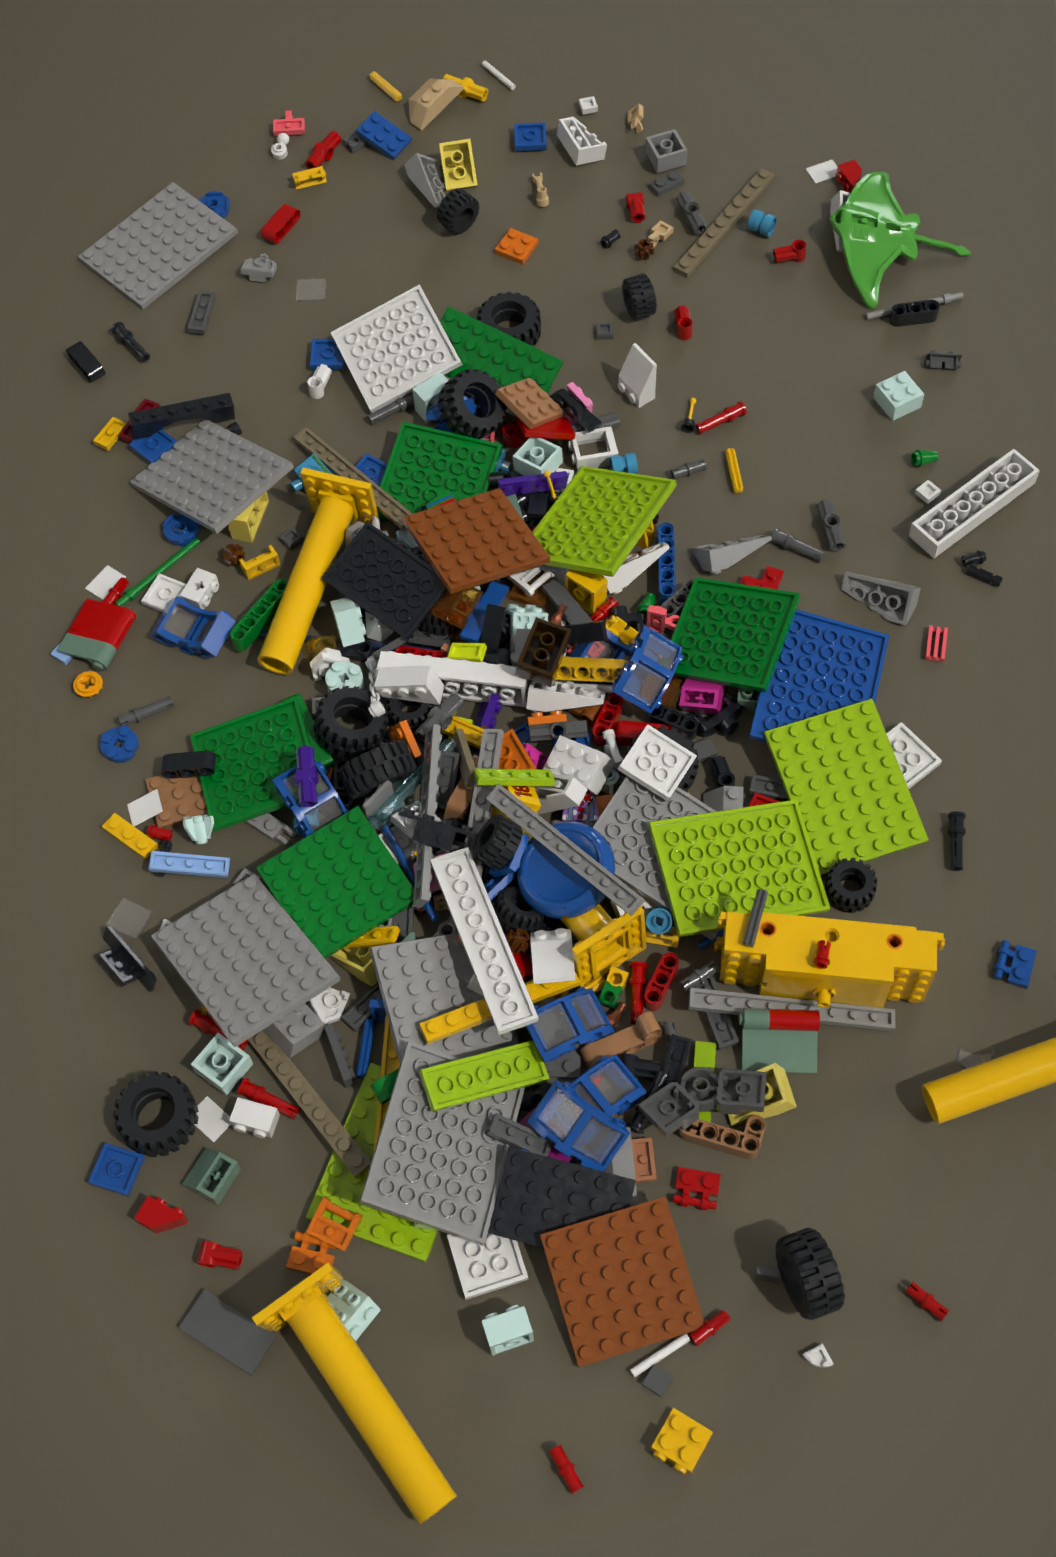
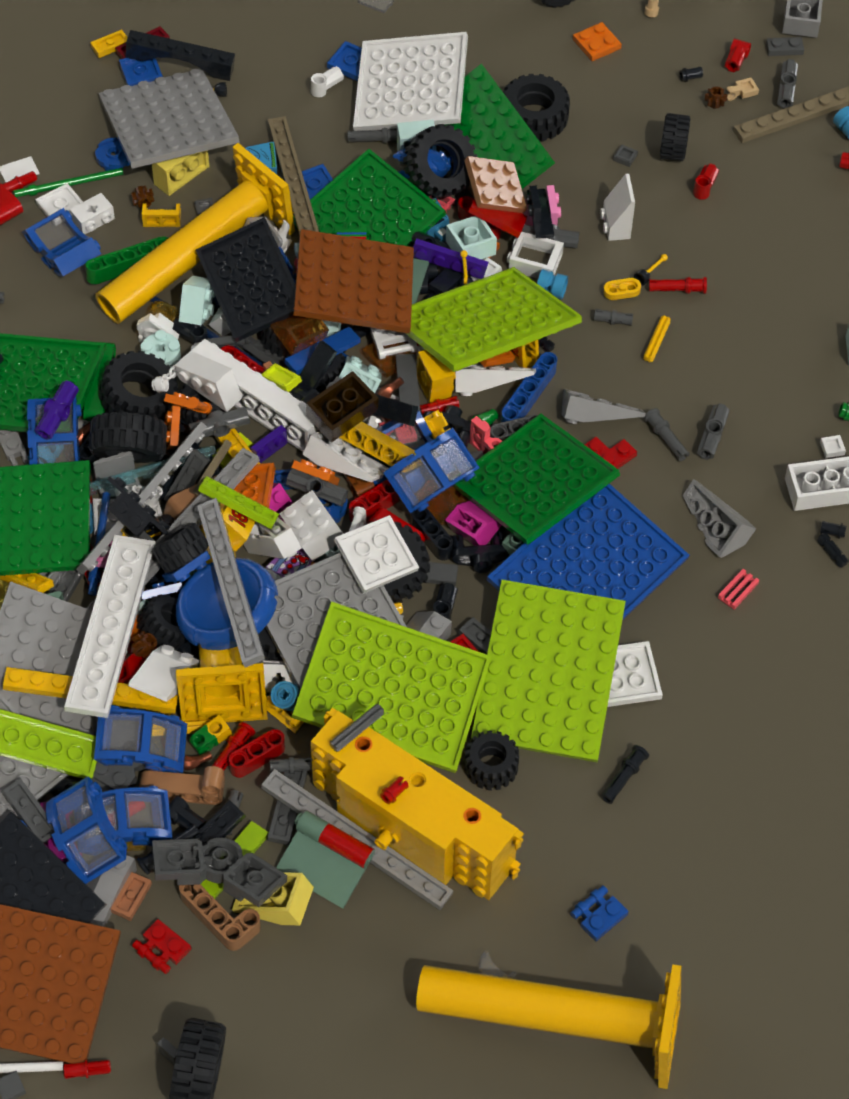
camera: 25 degrees right, 5 degrees down
none -> orange plate [164,392,212,414]
none -> yellow plate [603,278,641,300]

